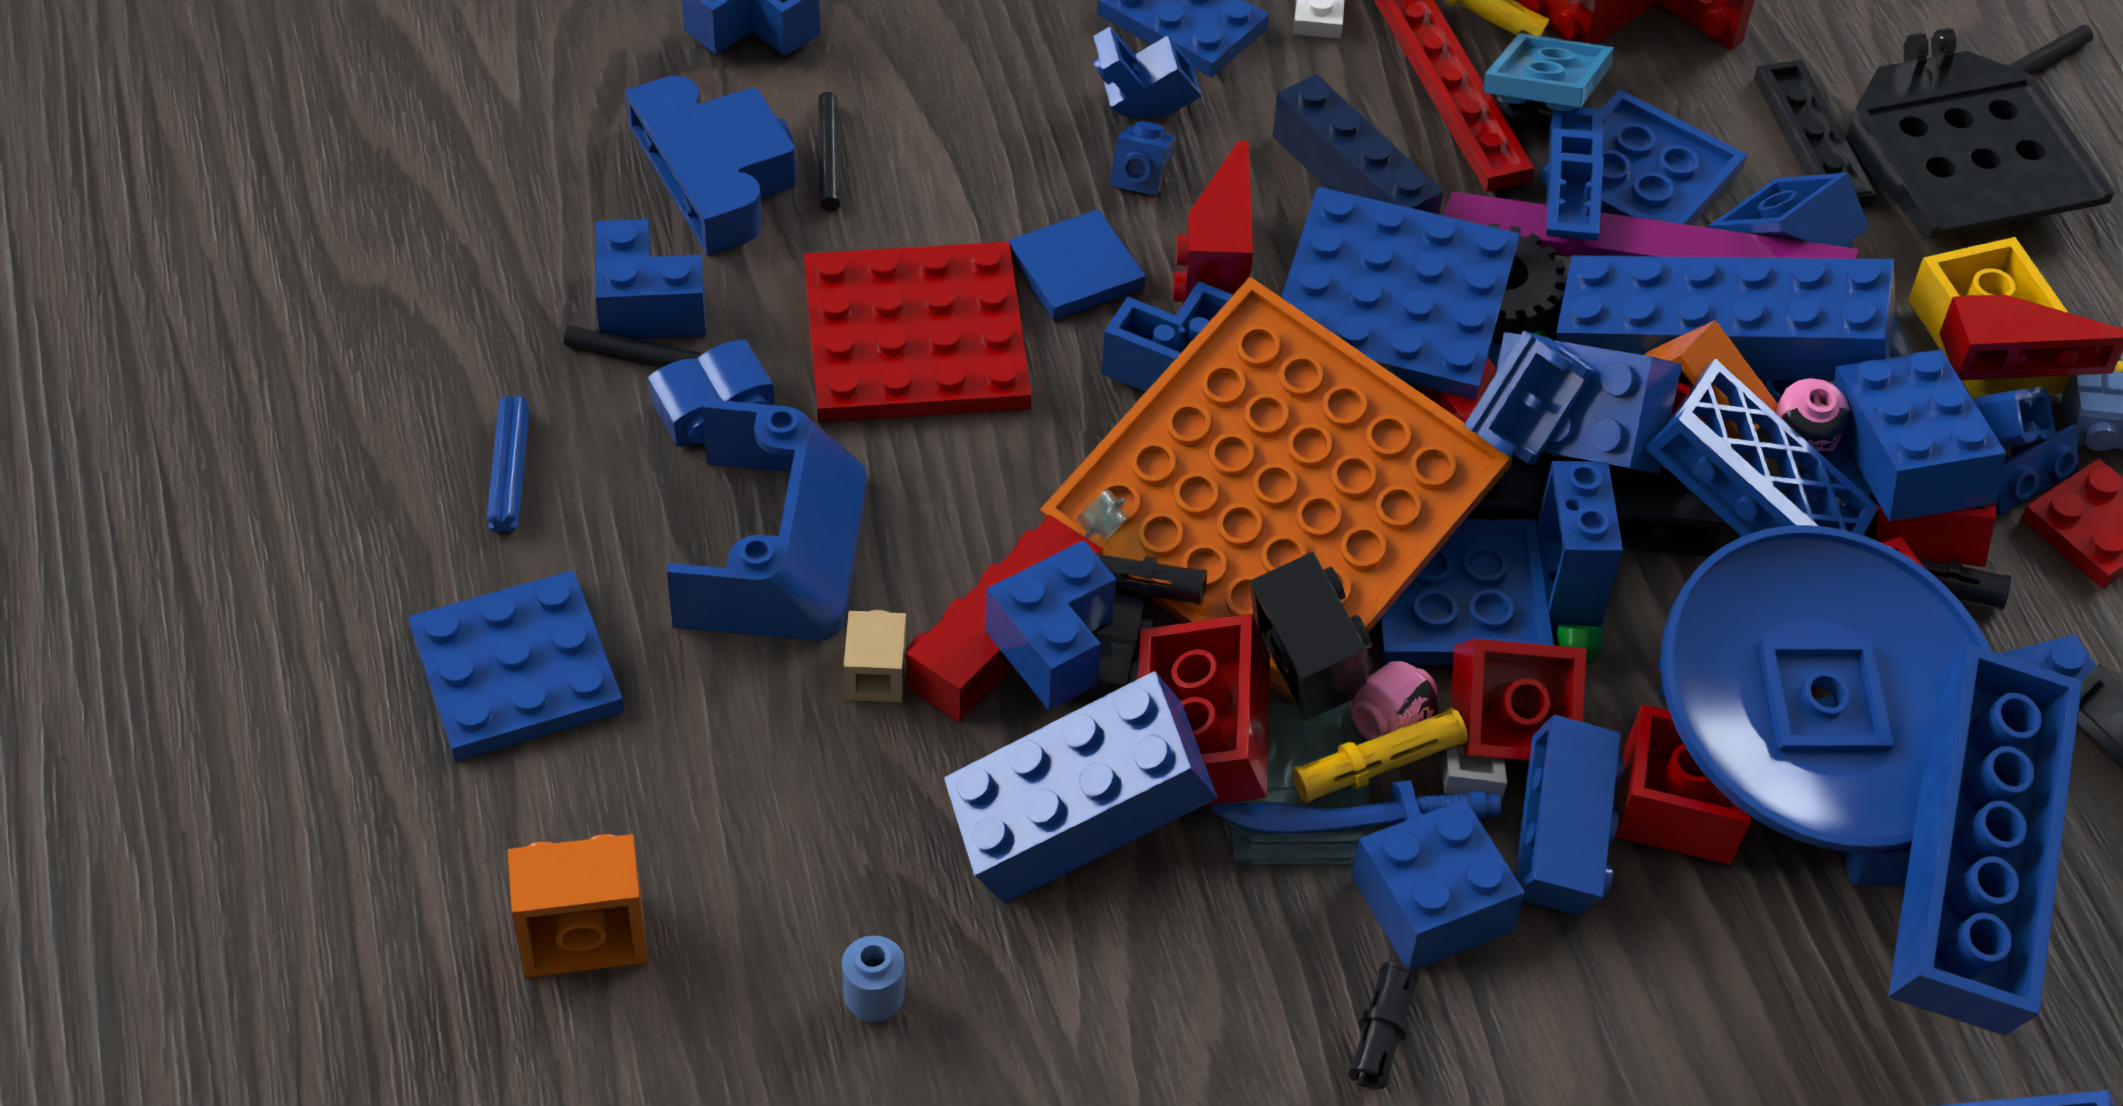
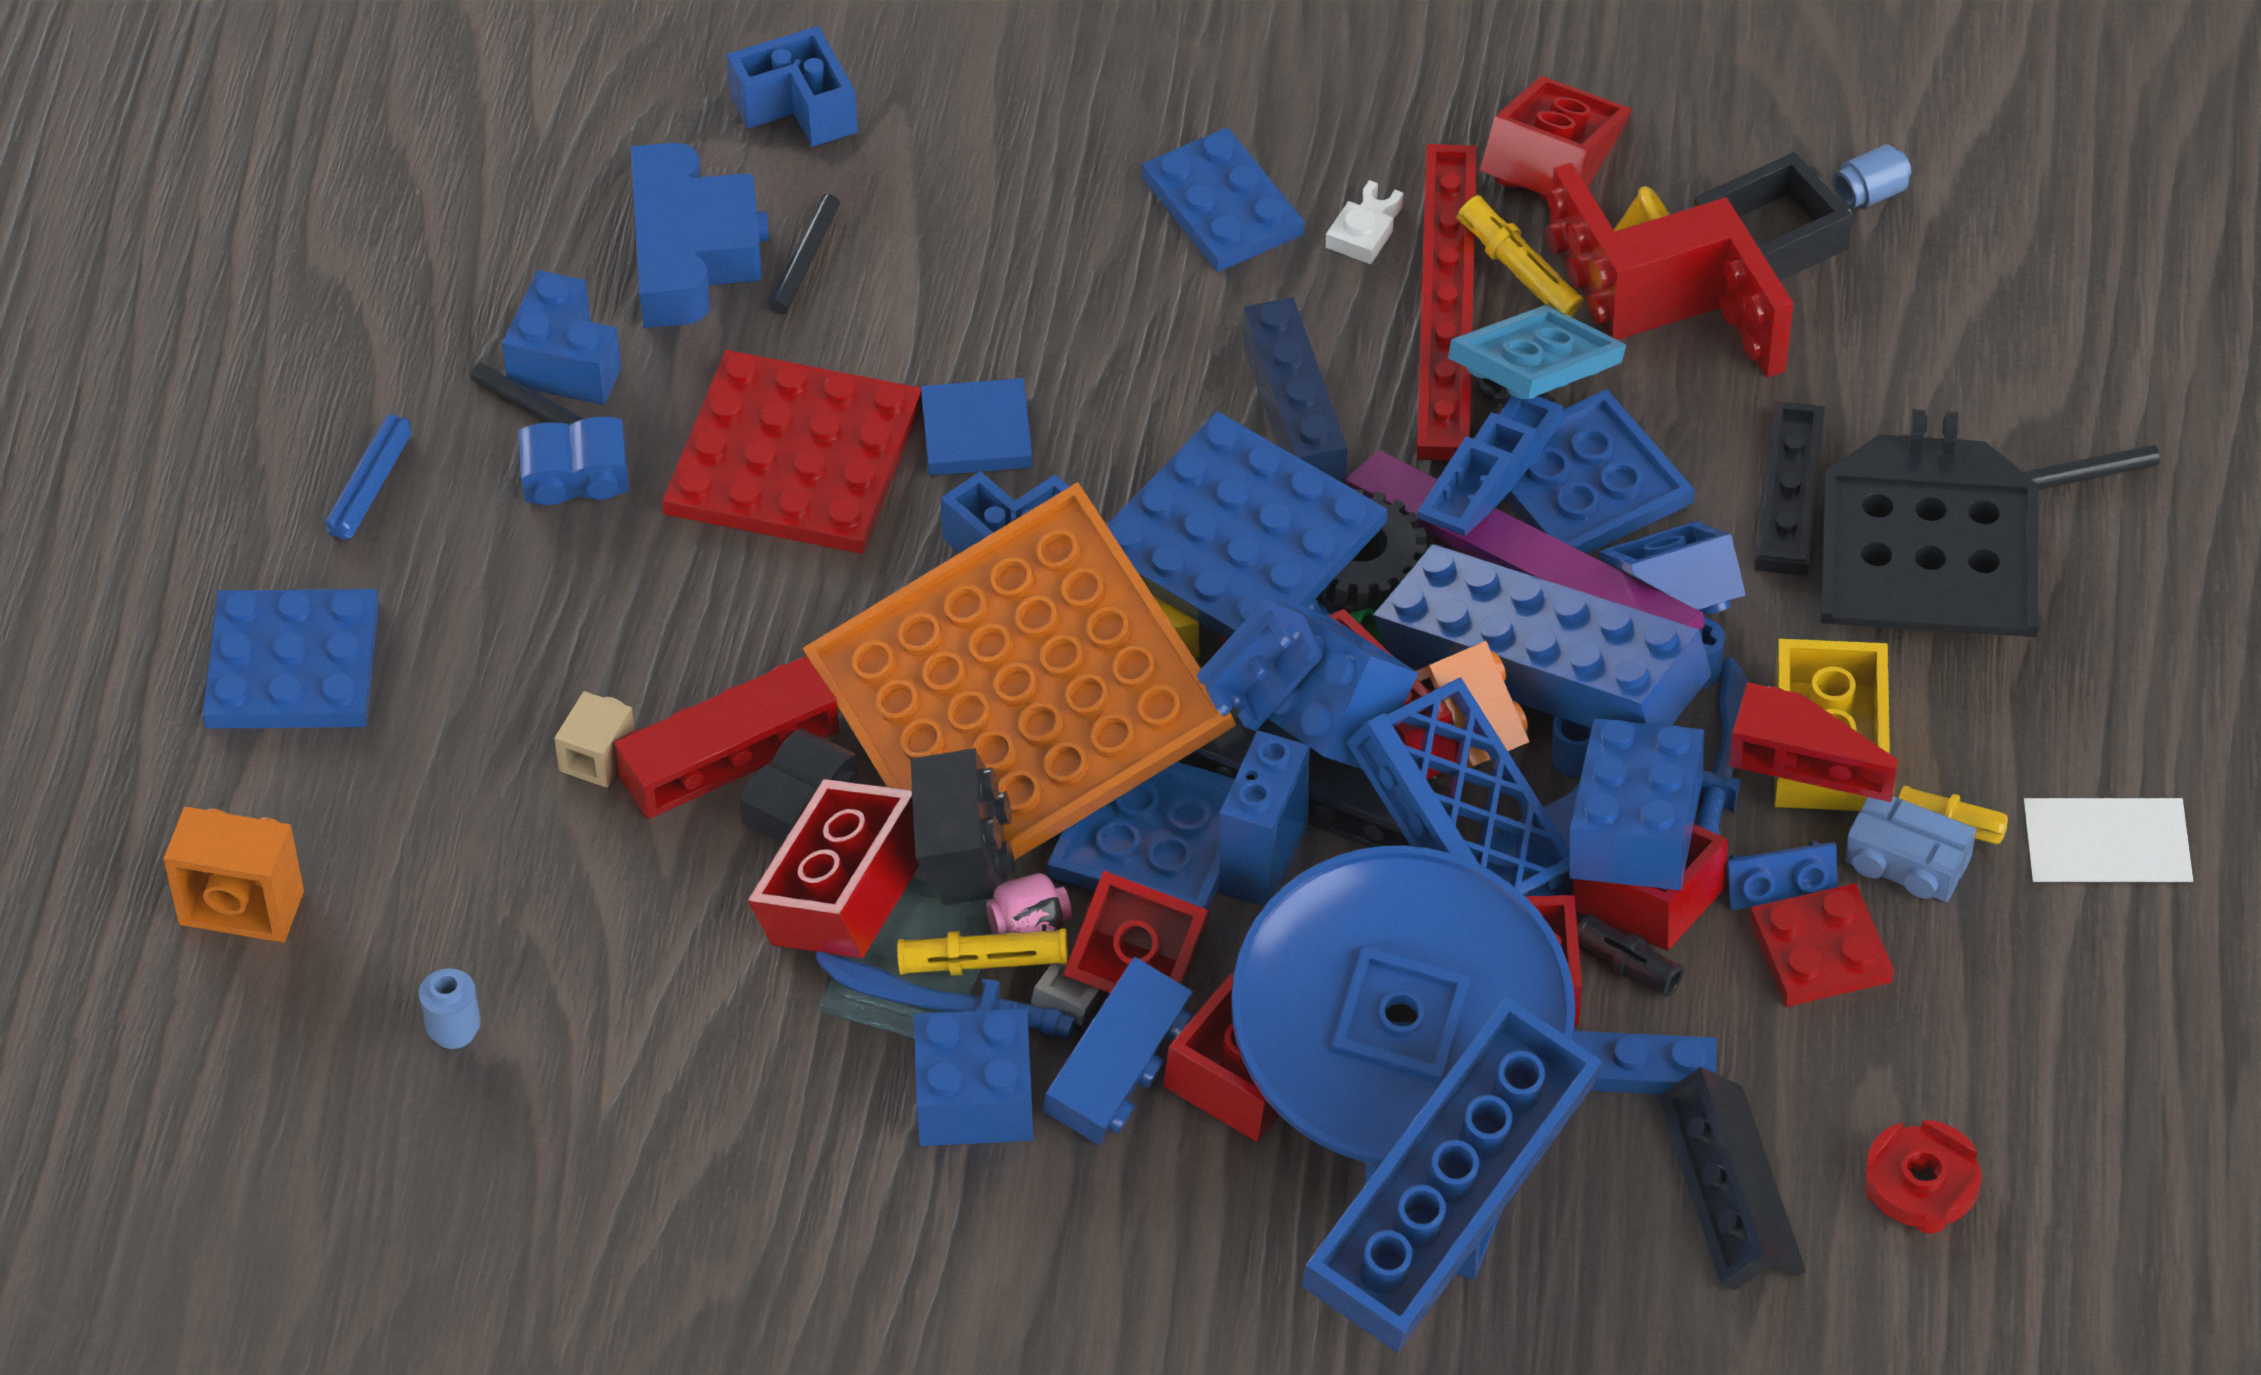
camera: 25 degrees right, 0 degrees up
blue windscreen [667,399,867,641] -> none
brick [944,671,1218,903] -> none
blue brick [985,540,1116,710] -> none
clear light blue plate [1077,489,1128,540] -> none
blue brick [1093,27,1202,119] -> none
black pin [1095,553,1208,605] -> none
blue bracket [1110,122,1176,195] -> none
red slope [1172,141,1253,305] -> none
black pin [1348,961,1419,1089] -> none
green hinge [1557,625,1603,665] -> none
bright pink head [1775,378,1850,457] -> none
blue brick [1972,387,2055,447] -> none

